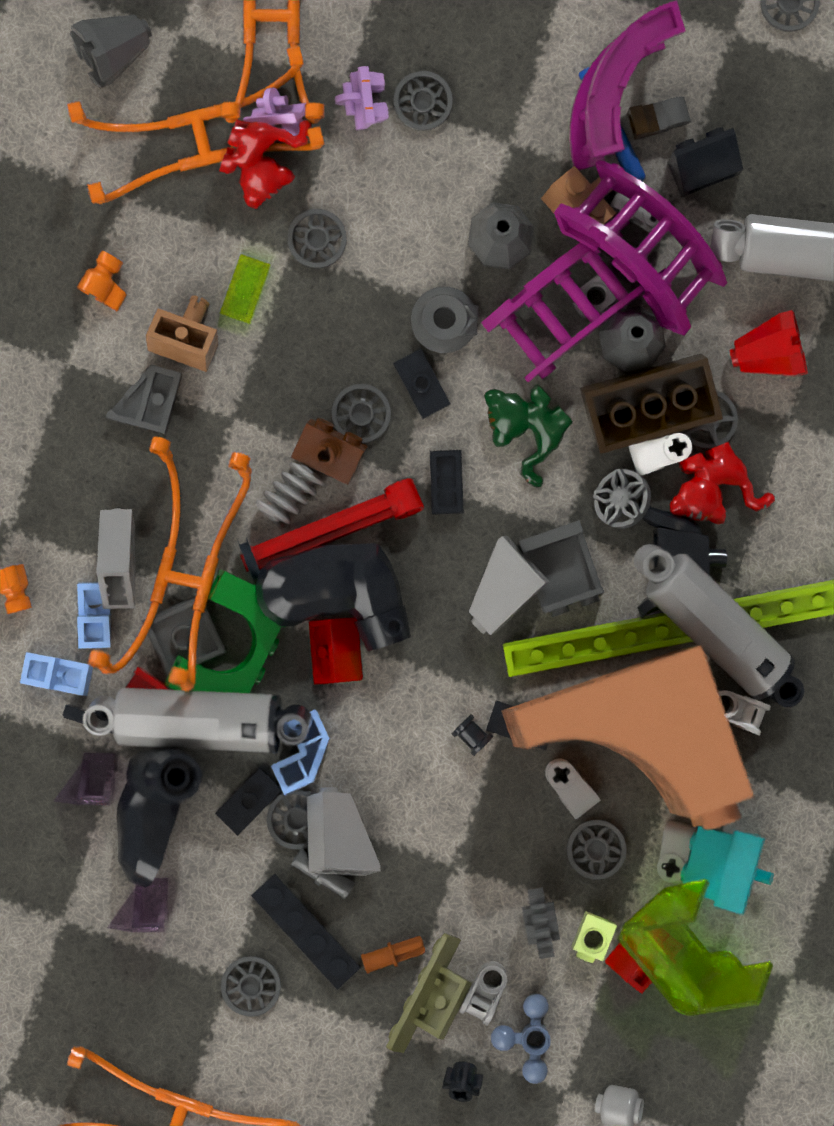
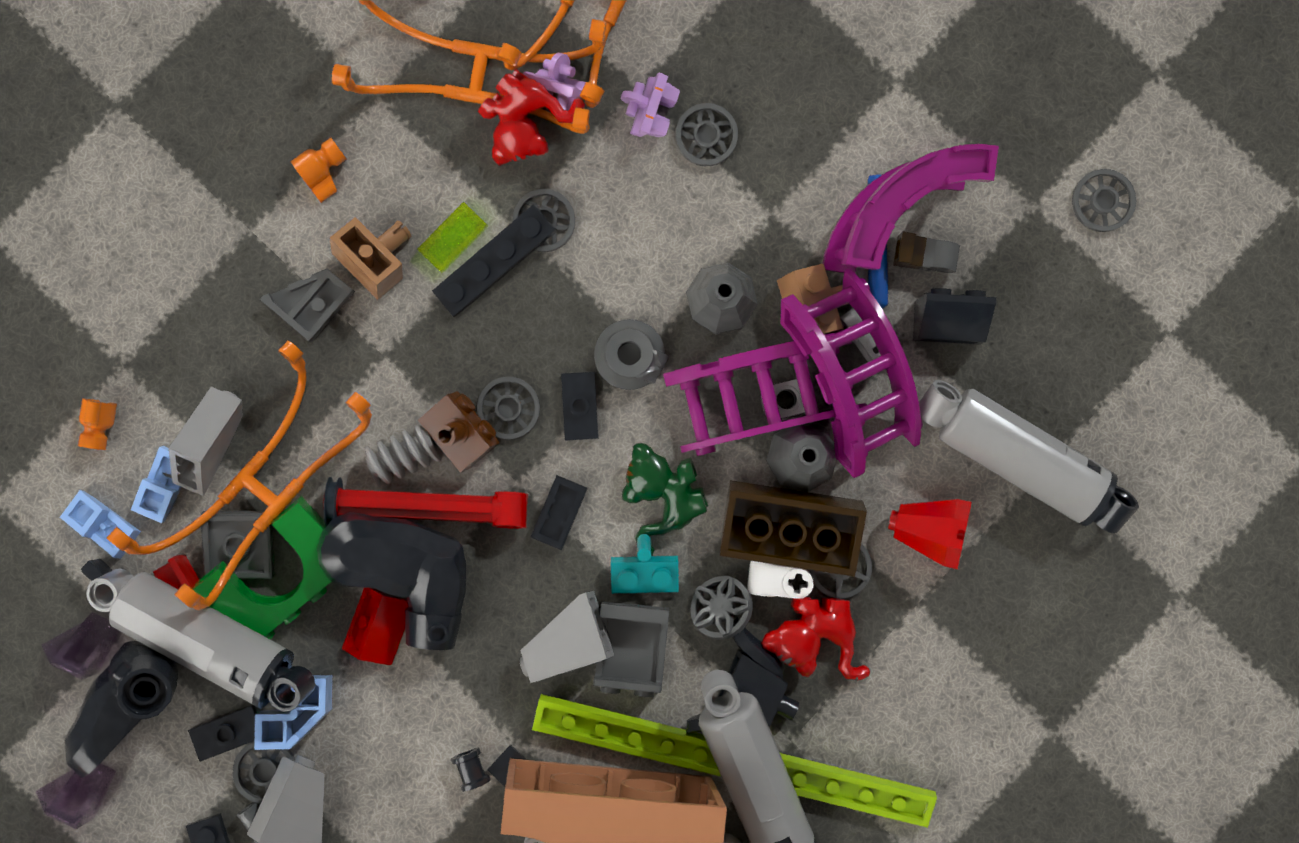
camera: 30 degrees right, 0 degrees up
none -> black plate [432,204,557,317]
none -> teal plate [611,534,679,594]

